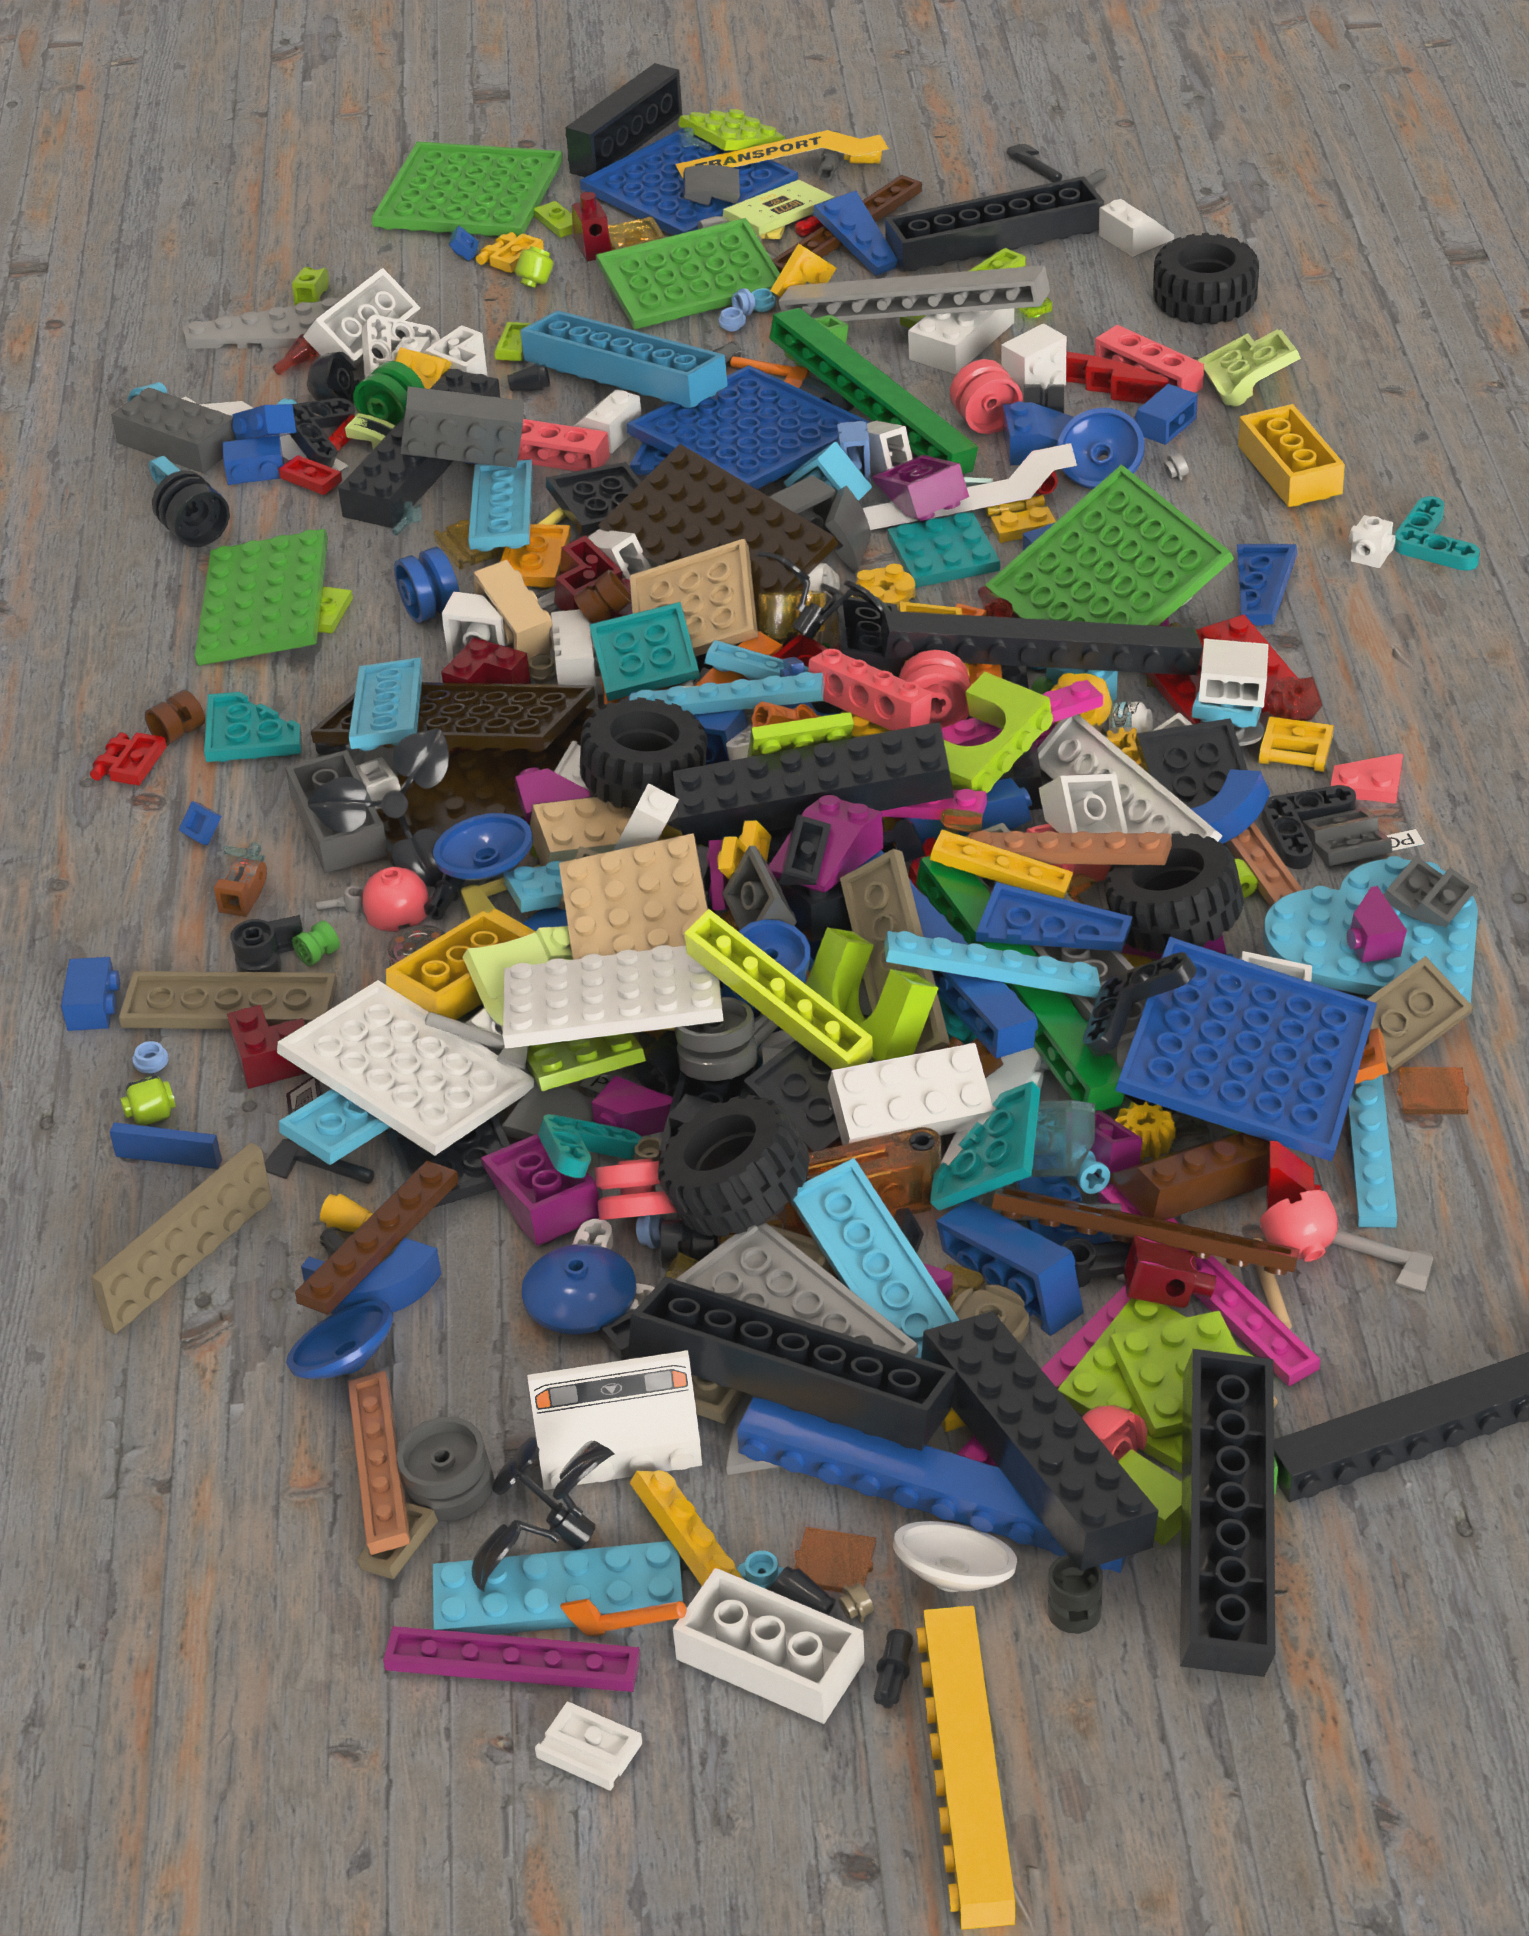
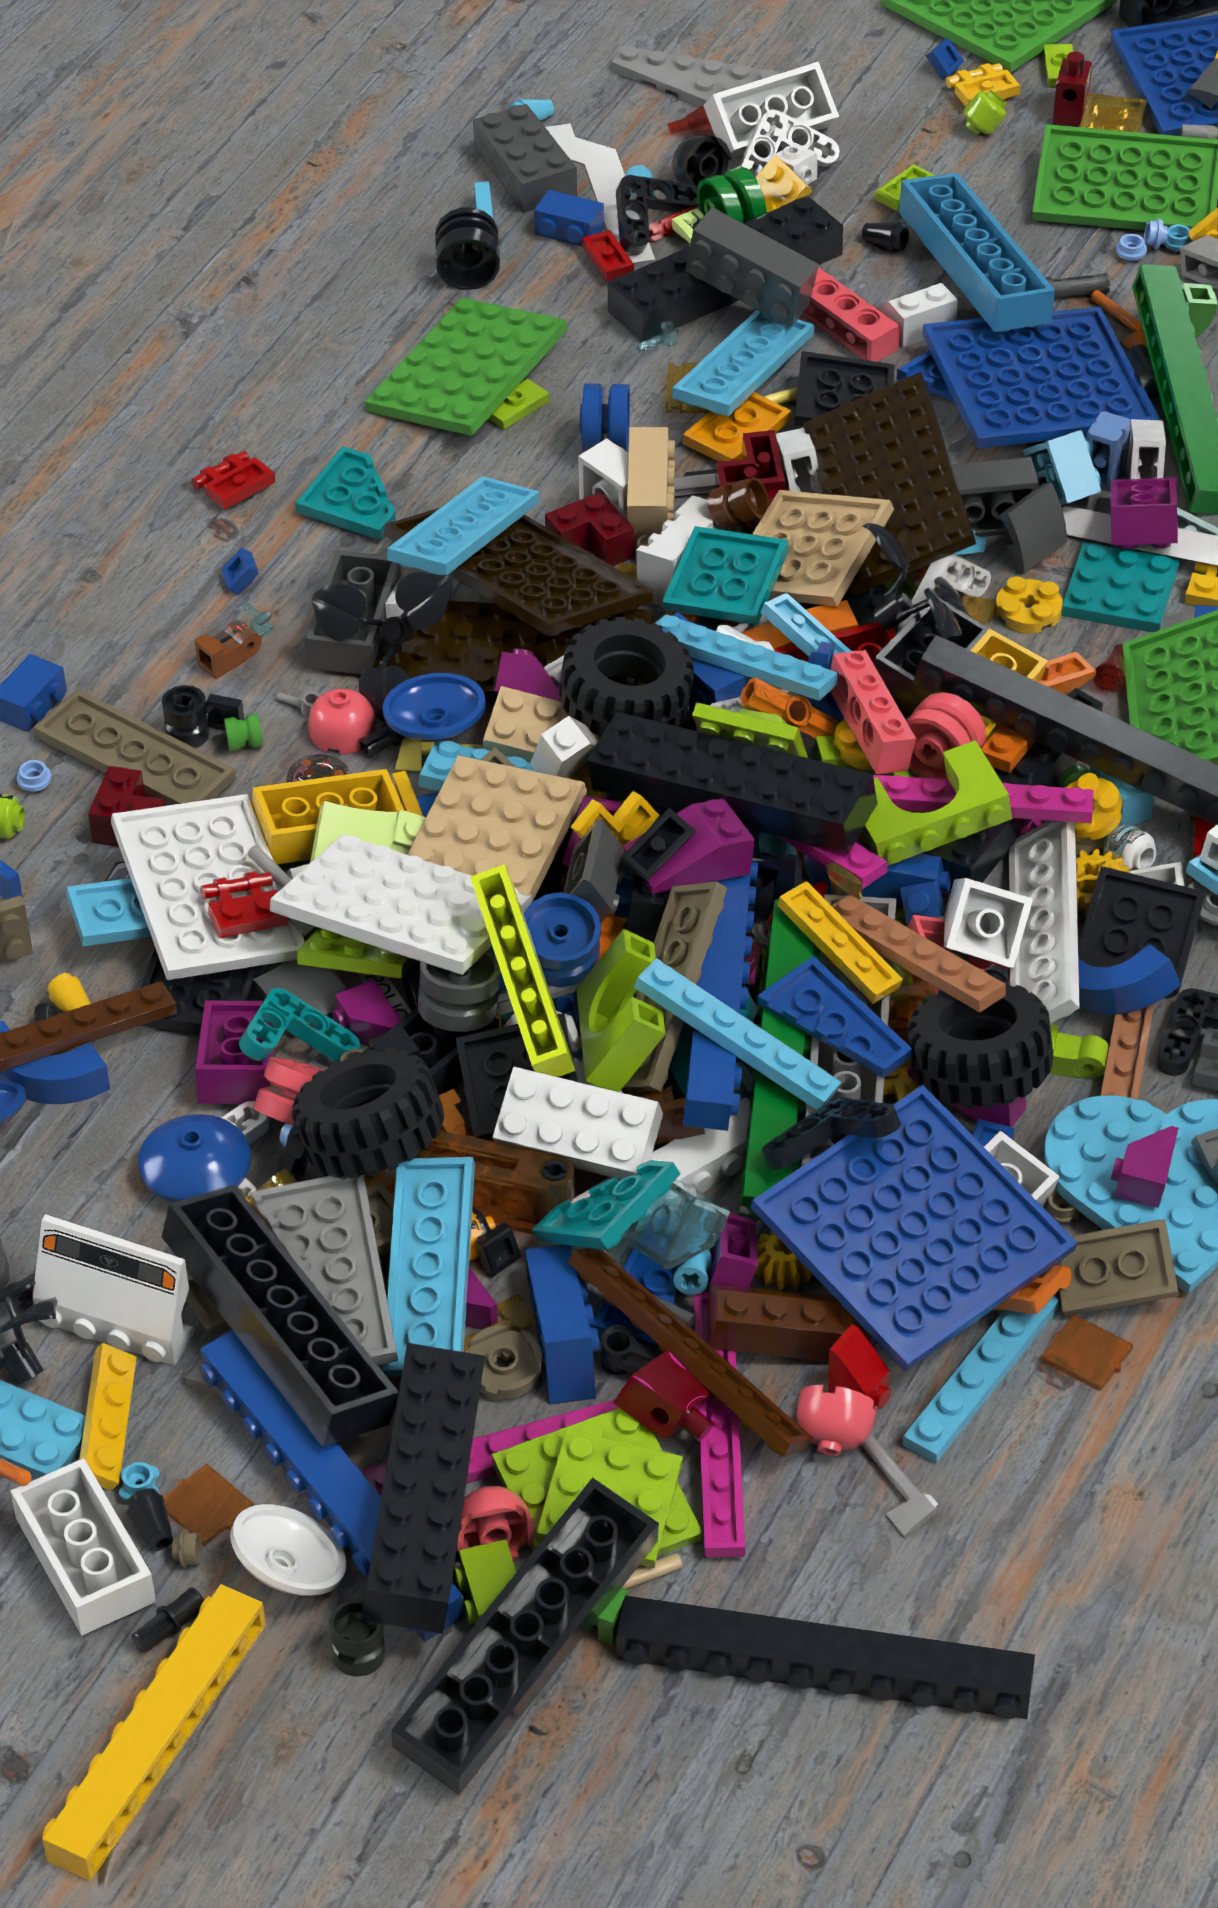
camera: 30 degrees right, 5 degrees up
reddish brown wheel [145,690,205,746] -> none
blue brick [232,404,296,440] -> none
black piece [265,1138,374,1184] -> none
lime leg [292,267,329,306] -> none
white brick [425,325,488,377] -> none
clear yellow brick [759,591,825,639] -> none
tan bar [1254,1238,1292,1329] -> none
none -> red plate [200,871,288,939]
none -> blue plate [900,881,944,923]

